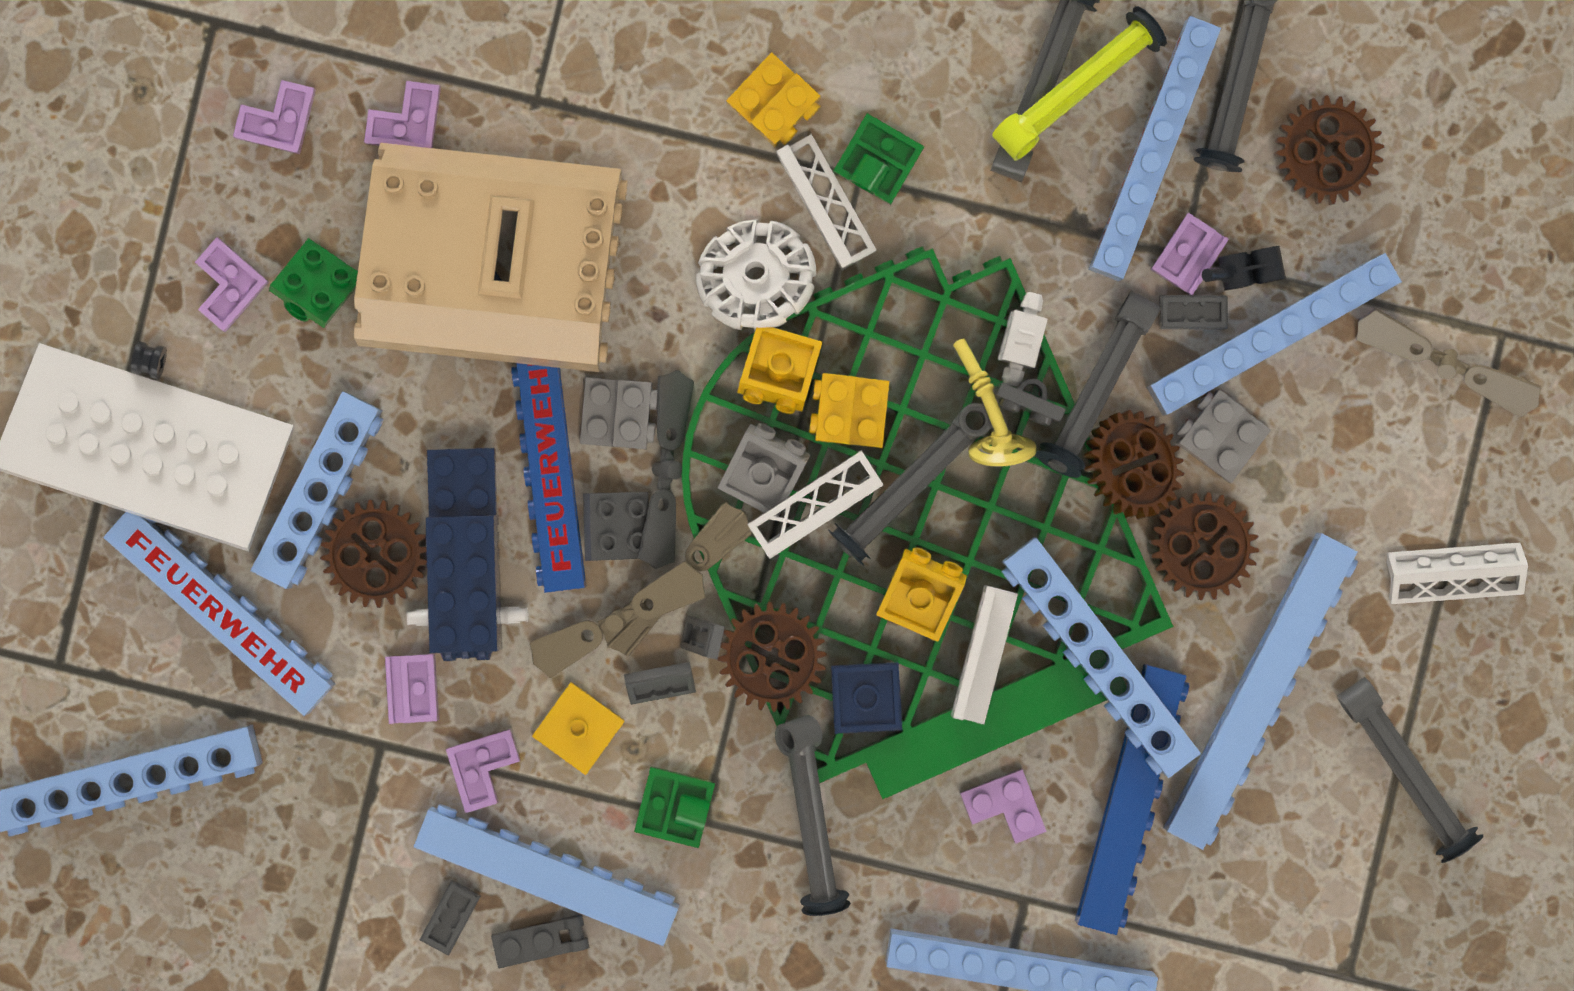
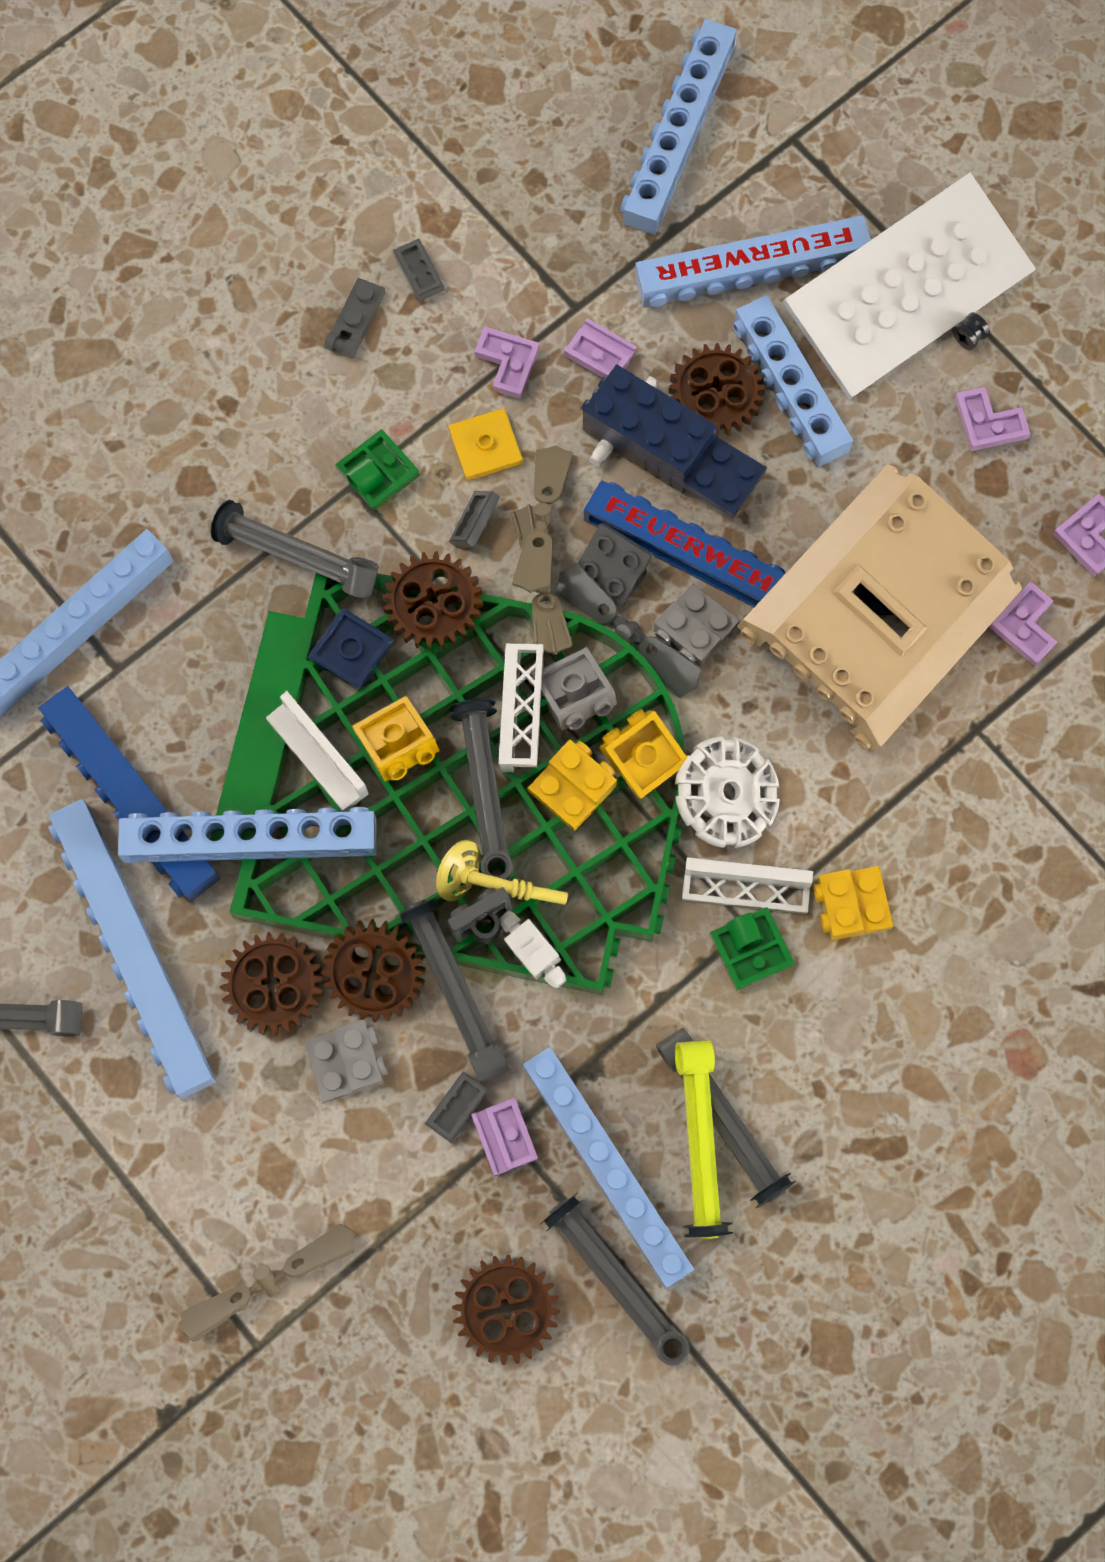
camera: 130 degrees right, 15 degrees down
green plate [269,238,358,328] -> none
light blue brick [414,804,679,946] -> none
dark grey plate [680,616,725,659] -> none
lavender plate [960,768,1047,844] -> none
light blue brick [1146,253,1402,416] -> none
black beam [1201,246,1286,291] -> none
white fence [1386,543,1528,604] -> none

